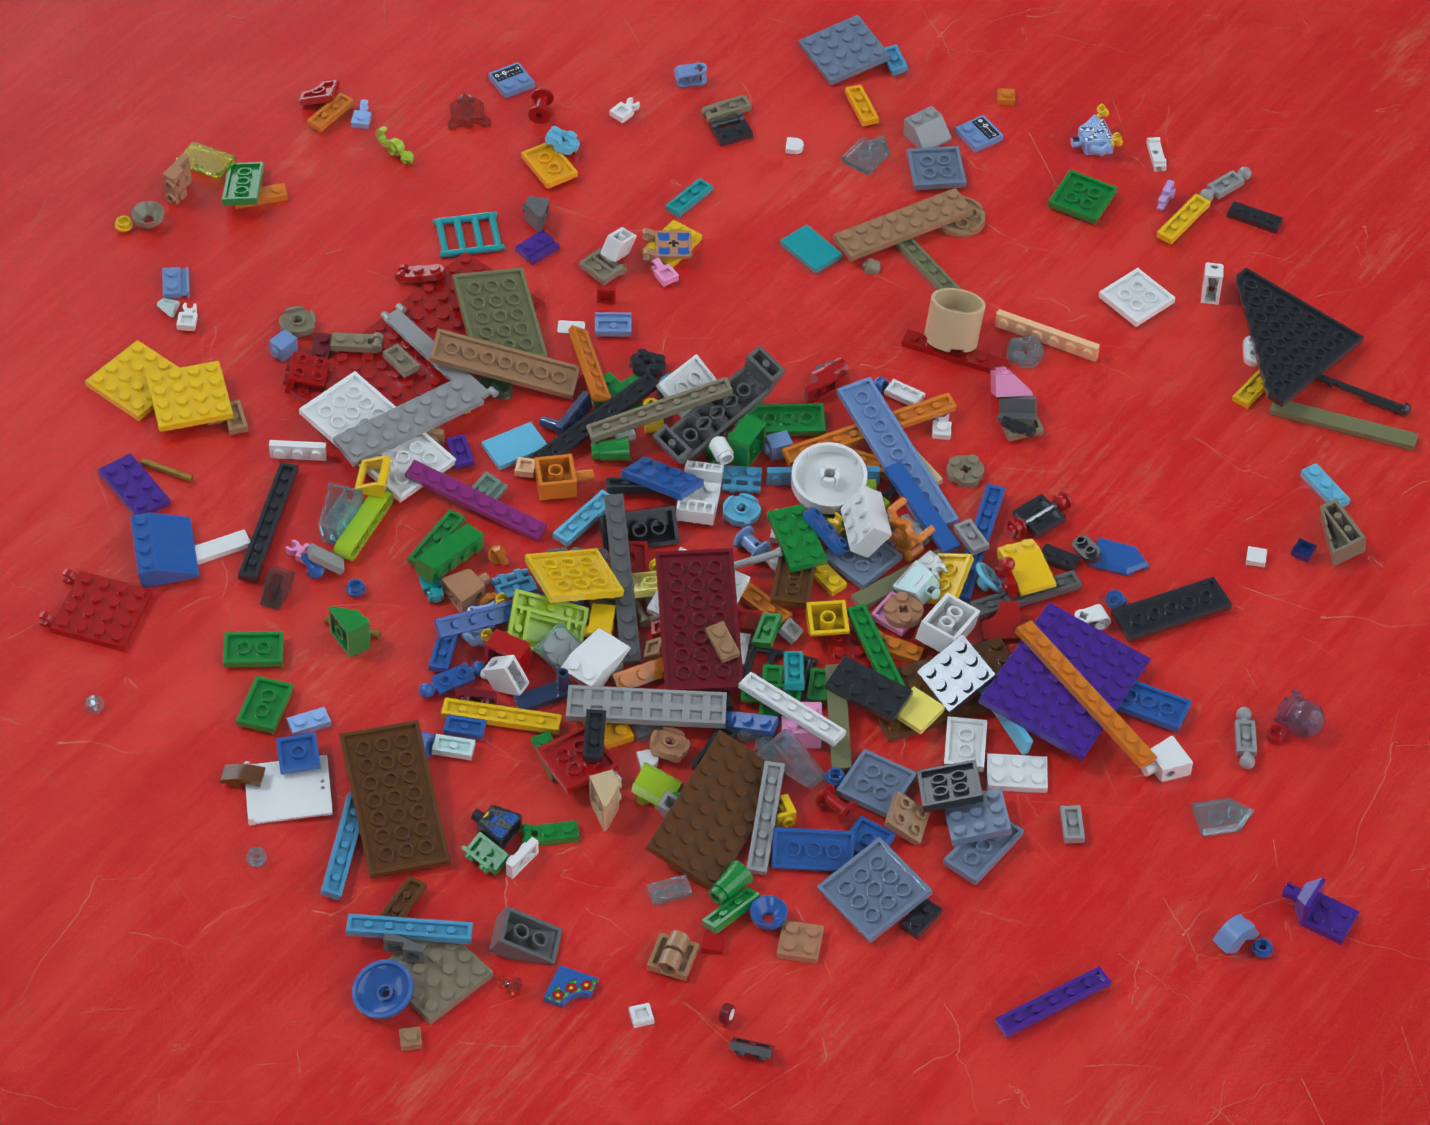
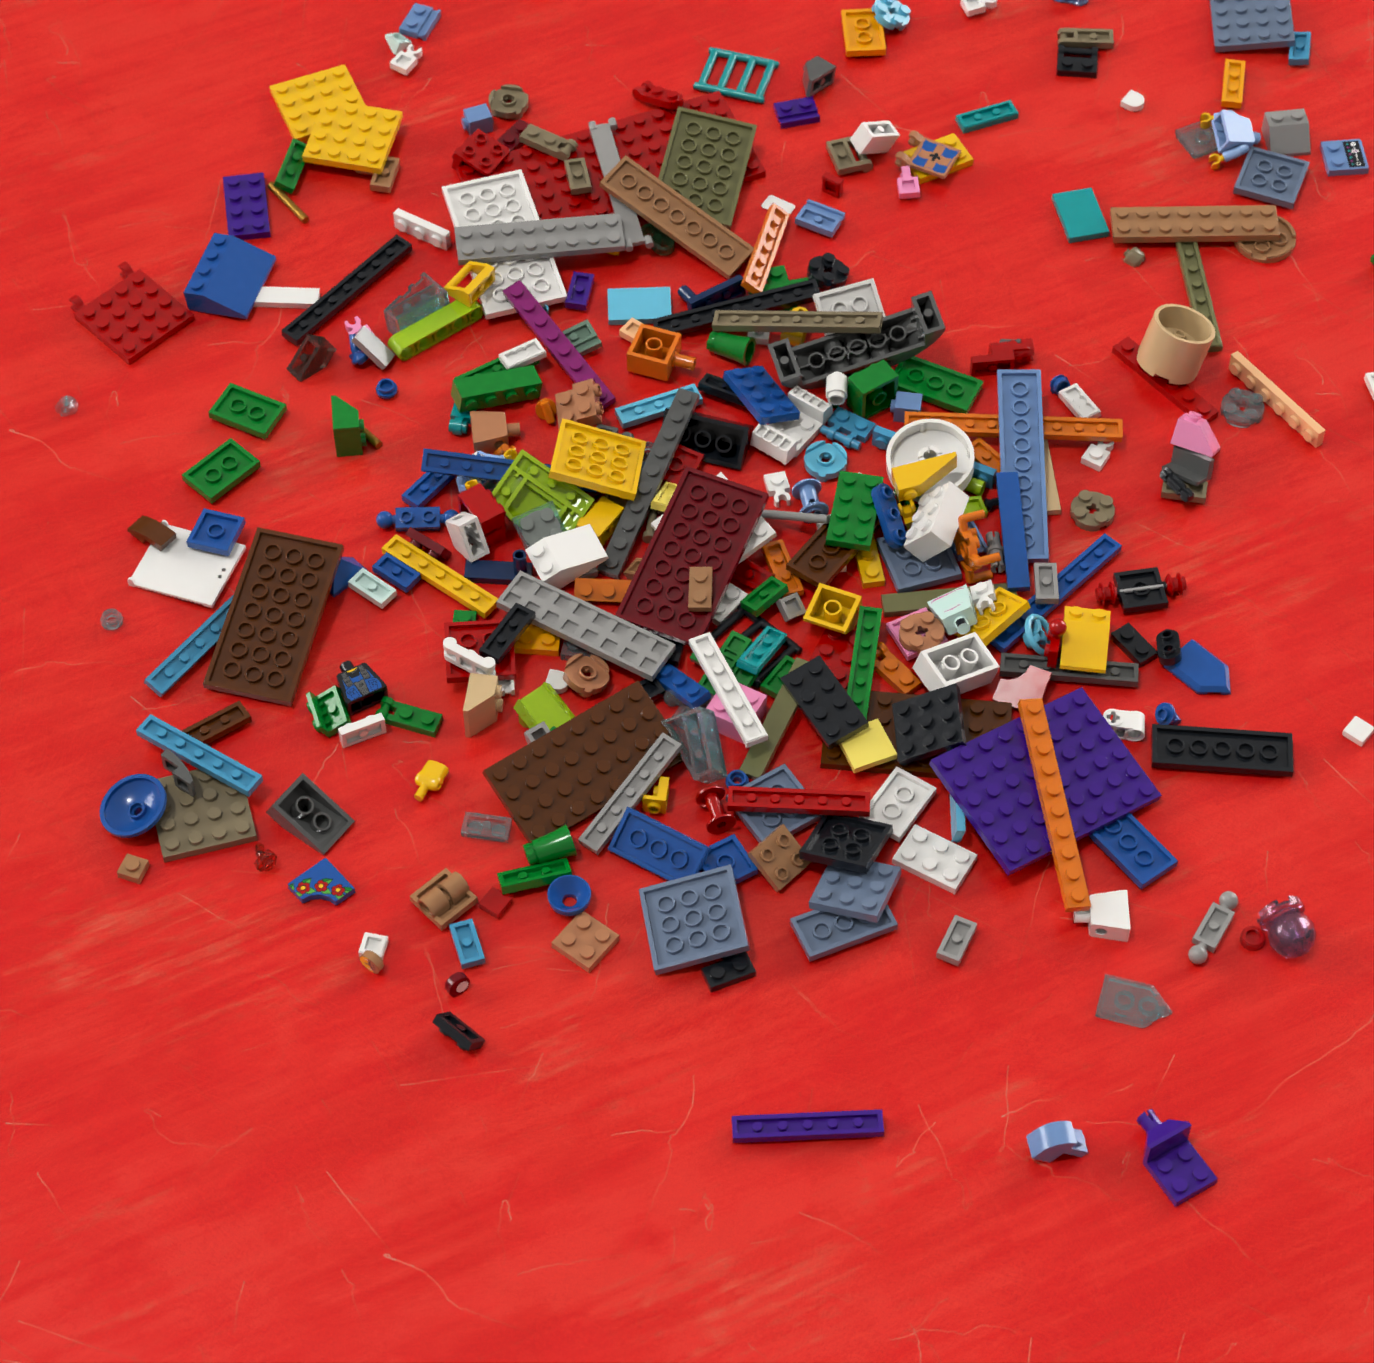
camera: 30 degrees right, 5 degrees up
light blue plate [287,707,331,736] -> none
medium nougat plate [426,428,445,447] -> none
dark azure plate [490,568,538,602] -> none
blue plate [1252,938,1273,958] -> none
none -> green plate [273,138,307,194]
none -> medium nougat tile [360,950,384,973]
none -> yellow piece [414,760,449,801]
none -> white plate [443,637,496,675]
none -> dark azure plate [449,919,485,969]
none -> white plate [499,338,547,370]
none -> nougat plate [555,379,604,428]
none -> red plate [727,786,870,817]
none -> white plate [763,471,791,508]
none -> yellow slope [891,452,957,501]
none -> light blue torso [1200,109,1261,170]

